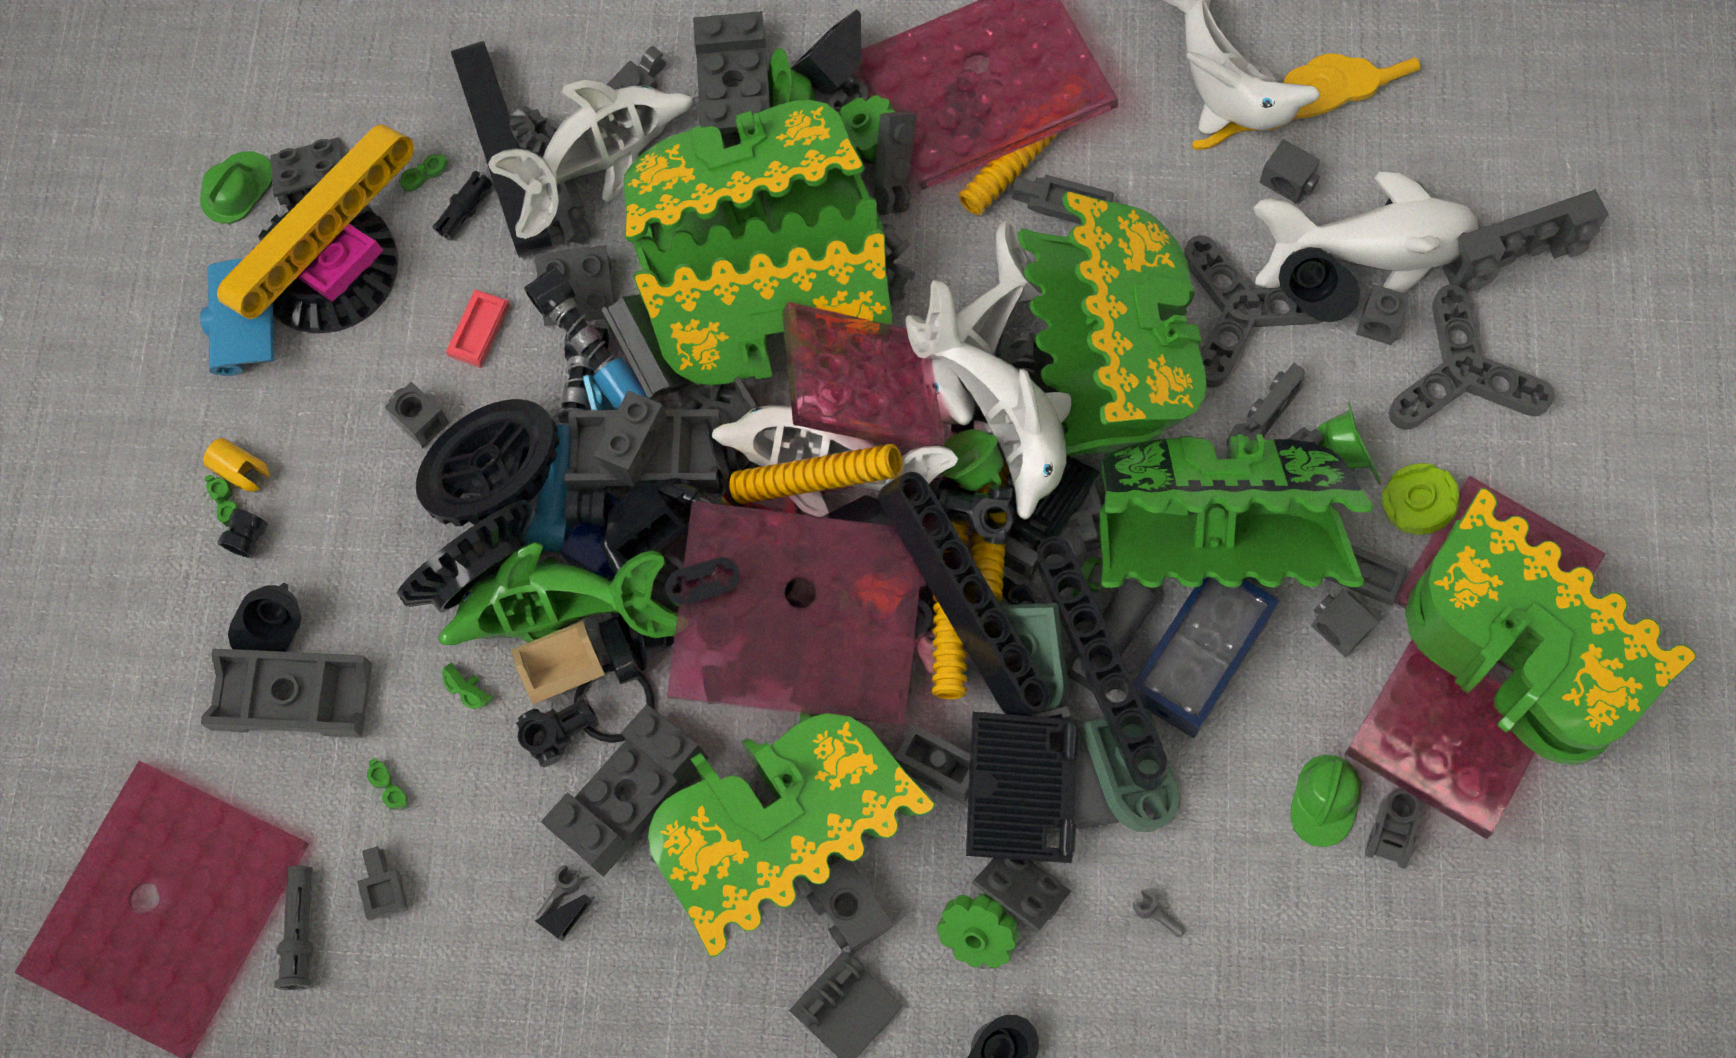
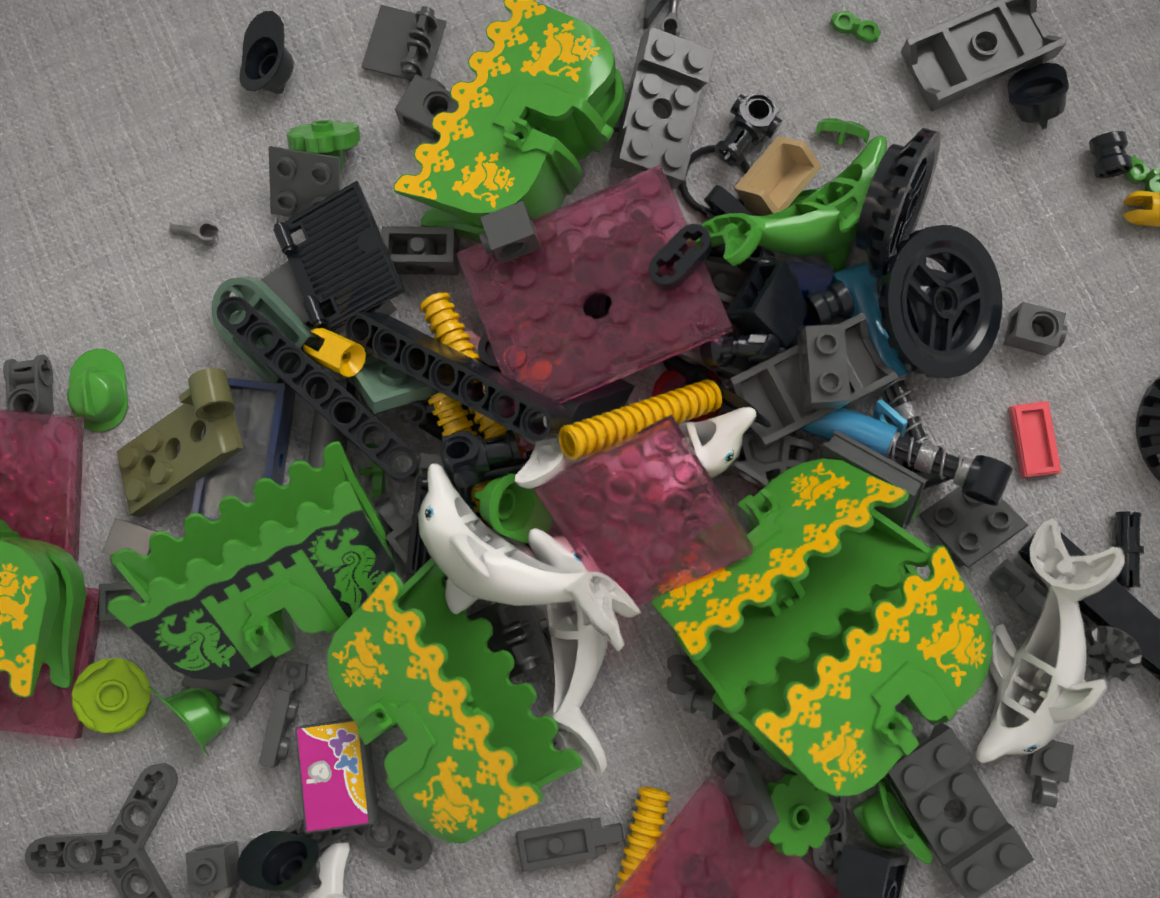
camera: 155 degrees right, 10 degrees up
none -> olive hinge [116,368,244,517]
none -> piece [295,719,379,833]
none -> yellow piece [303,328,366,377]
none -> dark grey brick [479,201,542,264]

